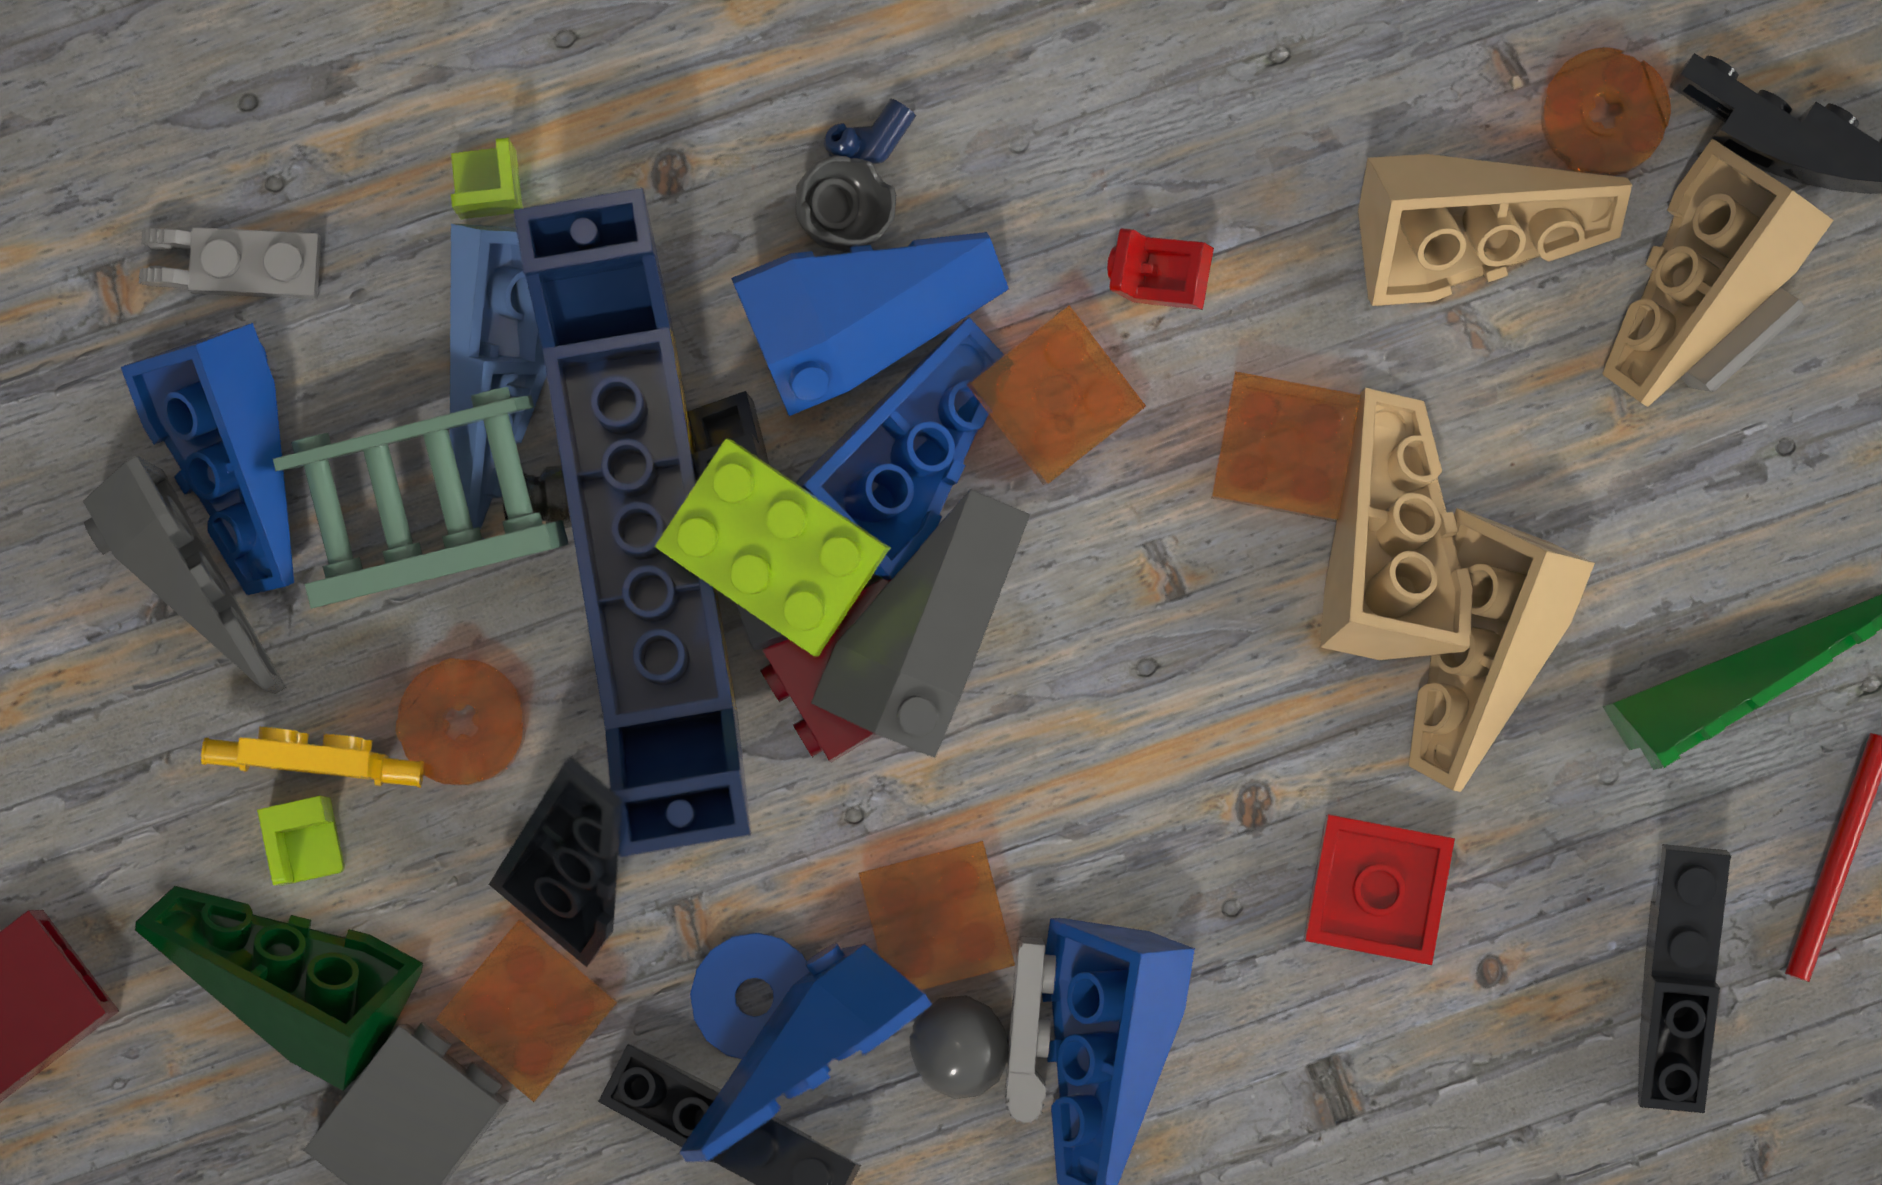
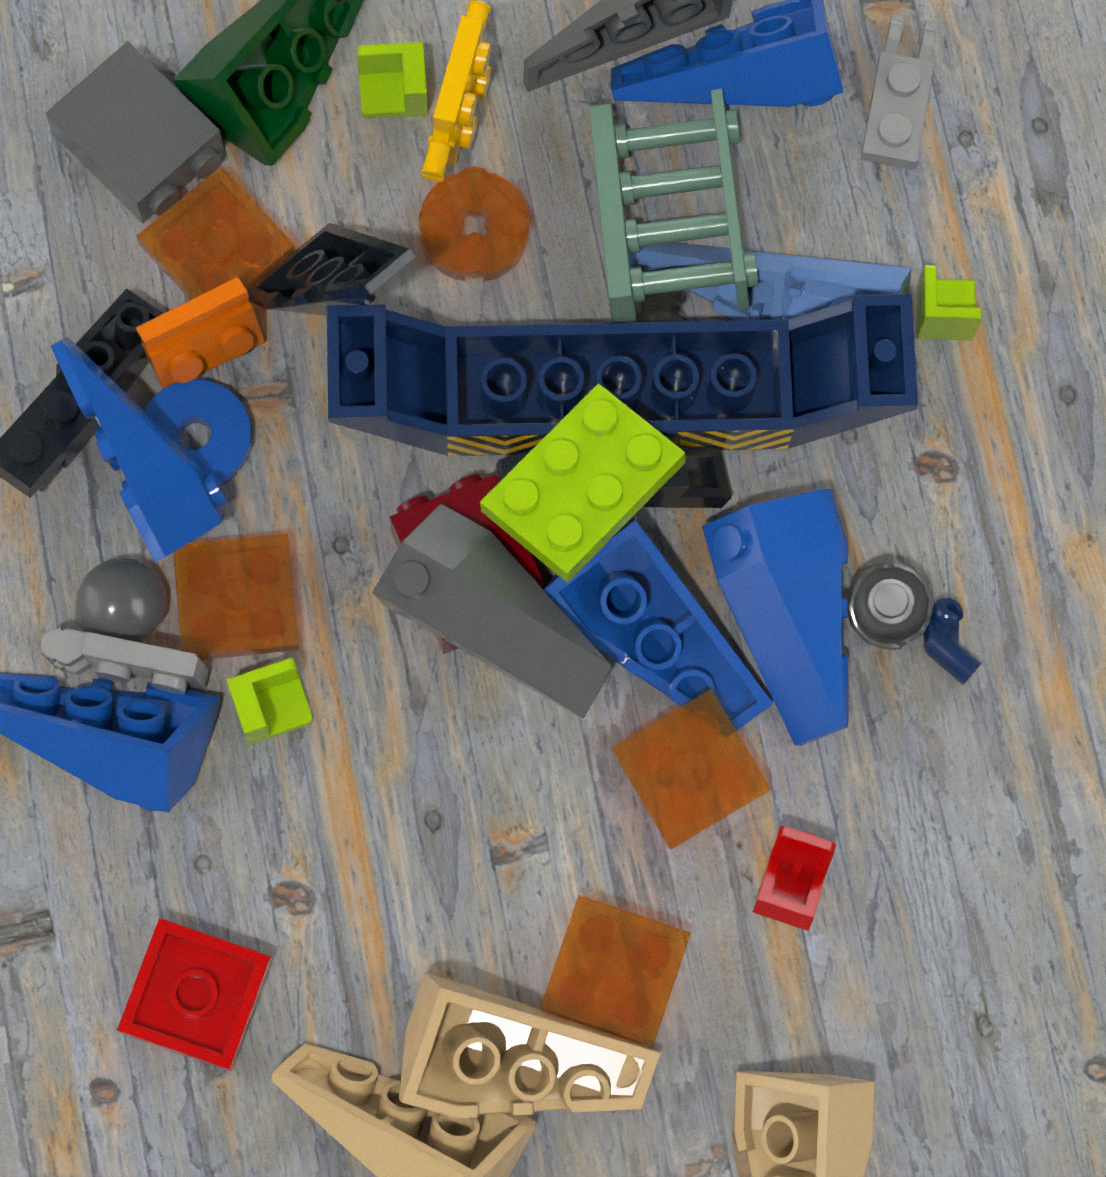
camera: 90 degrees right, 10 degrees down
none -> orange plate [136,277,265,389]
none -> lime panel [226,658,313,746]

